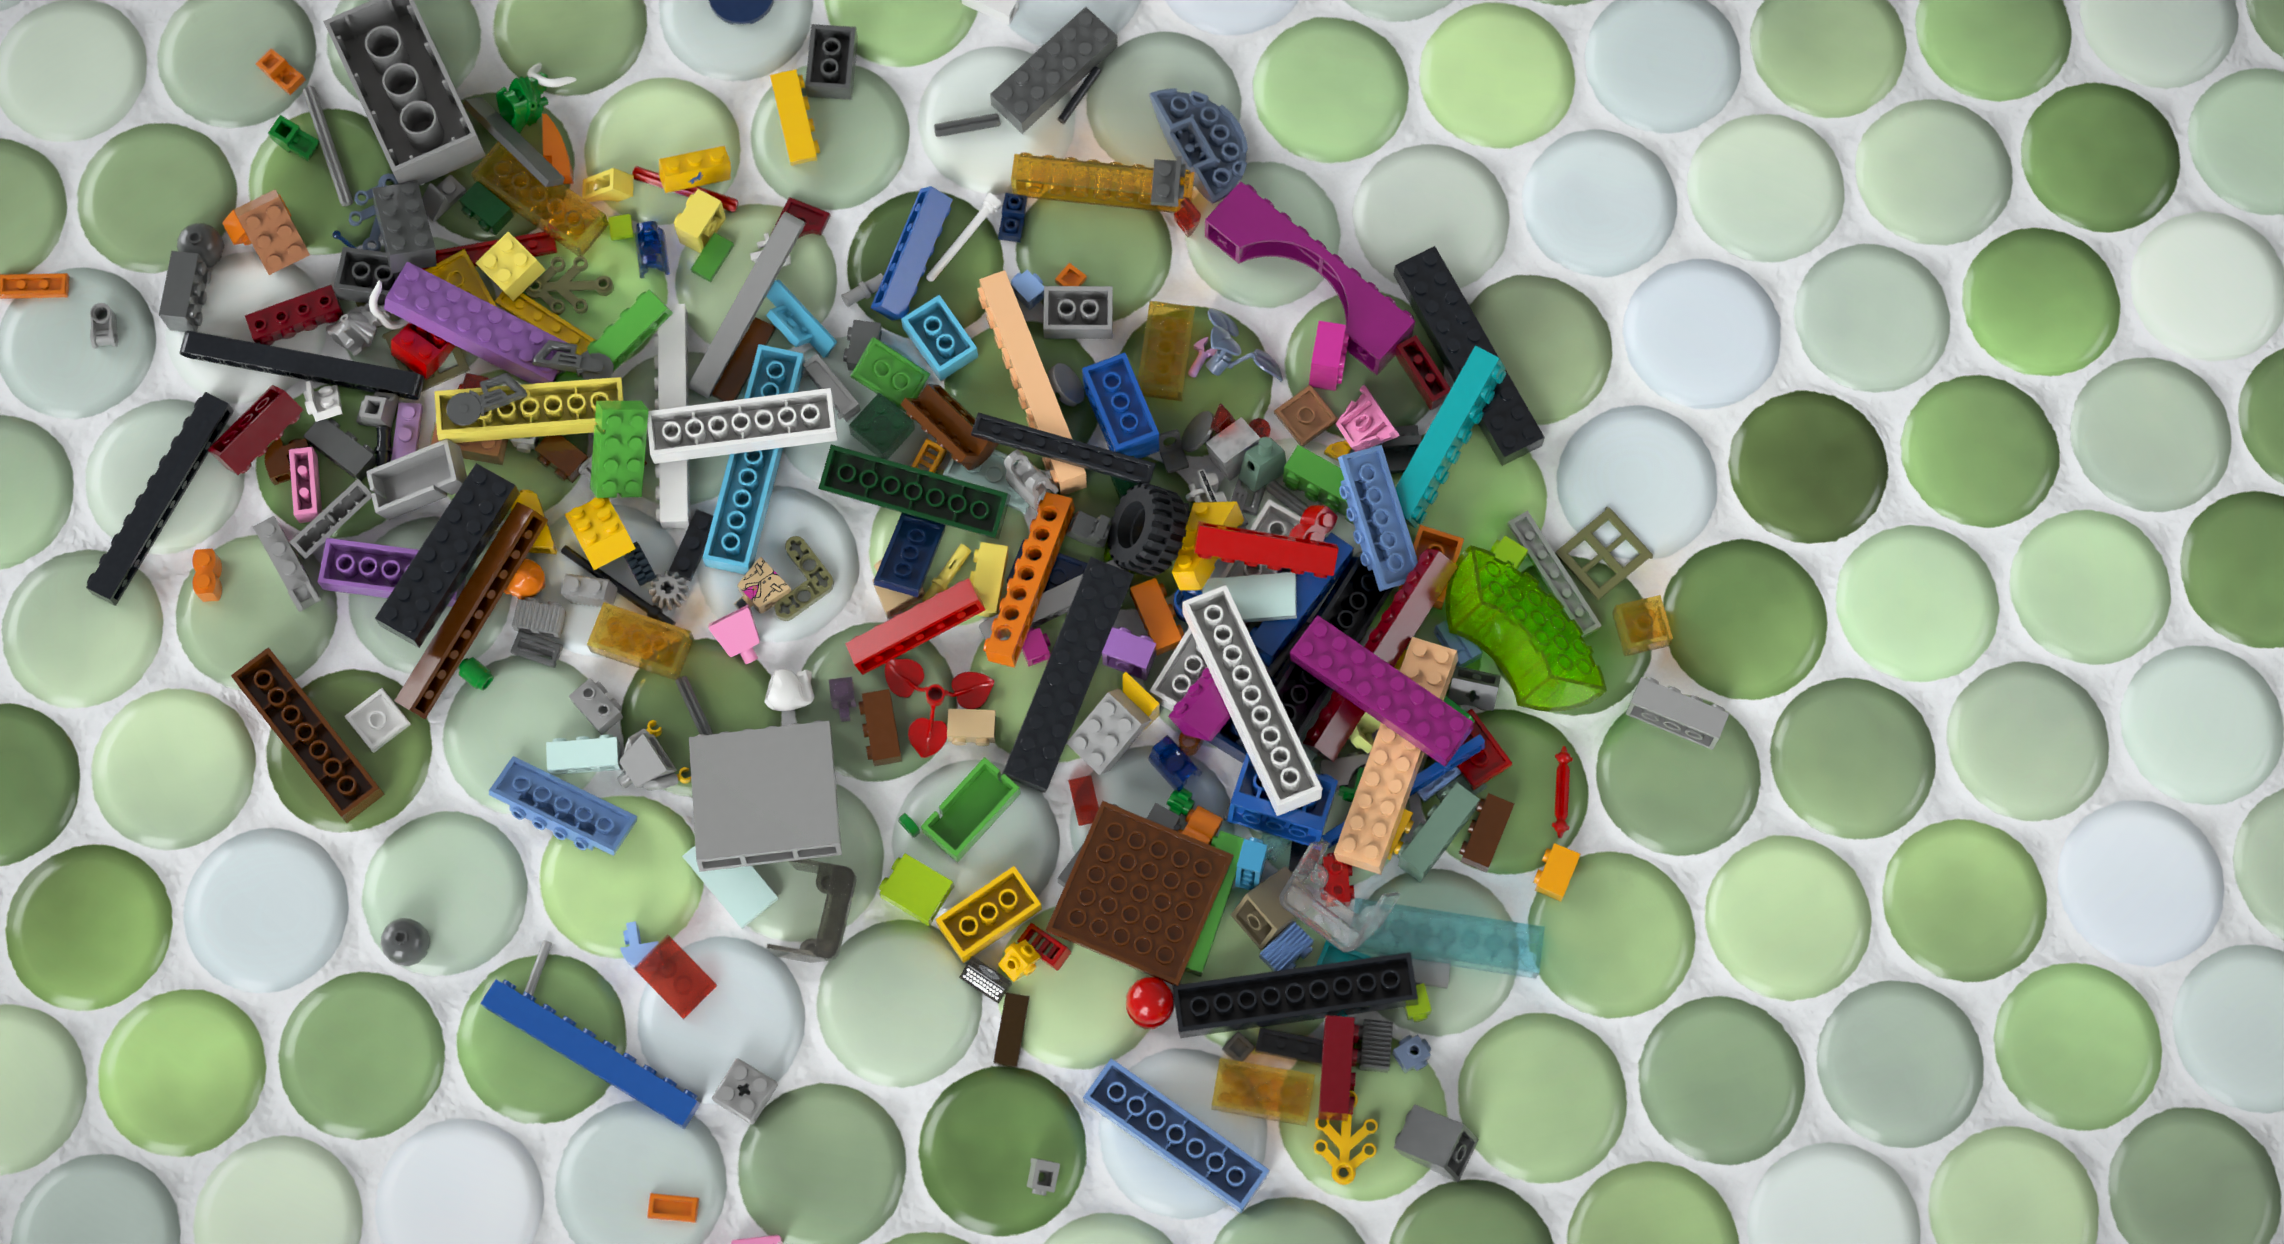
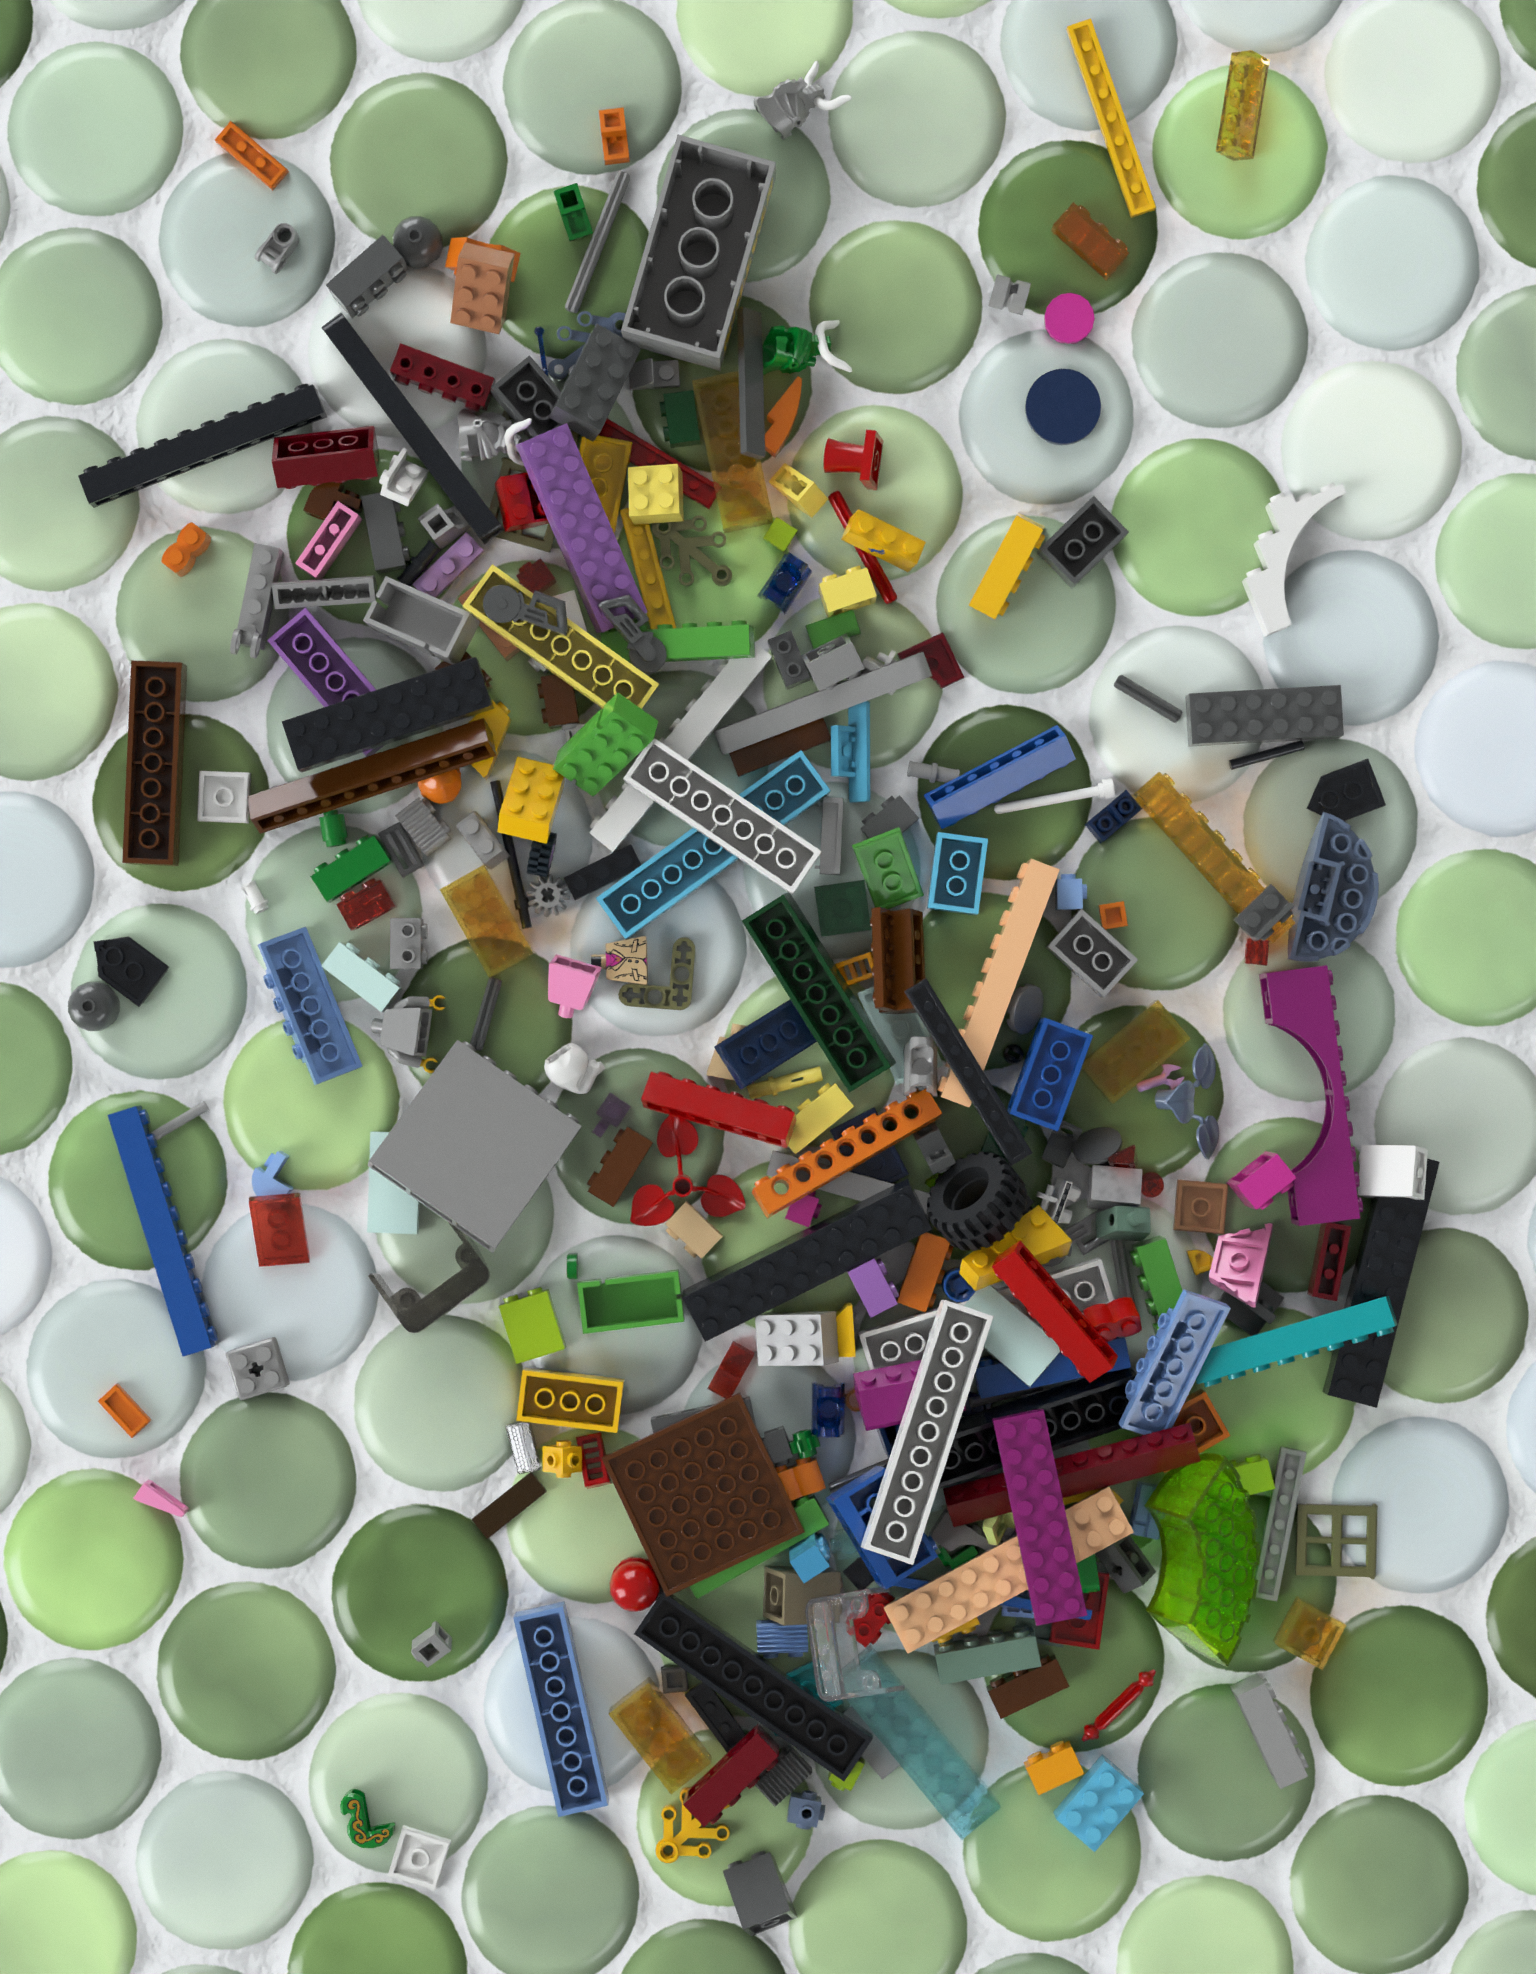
camera: 45 degrees right, 15 degrees up
none -> black tile [93,936,169,1007]
none -> white pin [241,880,269,914]
none -> green brick [310,835,393,903]
none -> clear red brick [336,878,397,931]
none -> dark grey brick [768,631,810,690]
none -> light grey brick [801,633,865,691]
none -> red plant [823,429,884,490]
none -> black hinge [1003,1044,1024,1064]
none -> medium azure brick [1053,1754,1144,1852]
none -> black tile [1306,759,1386,821]
none -> white panel [1357,1145,1428,1200]

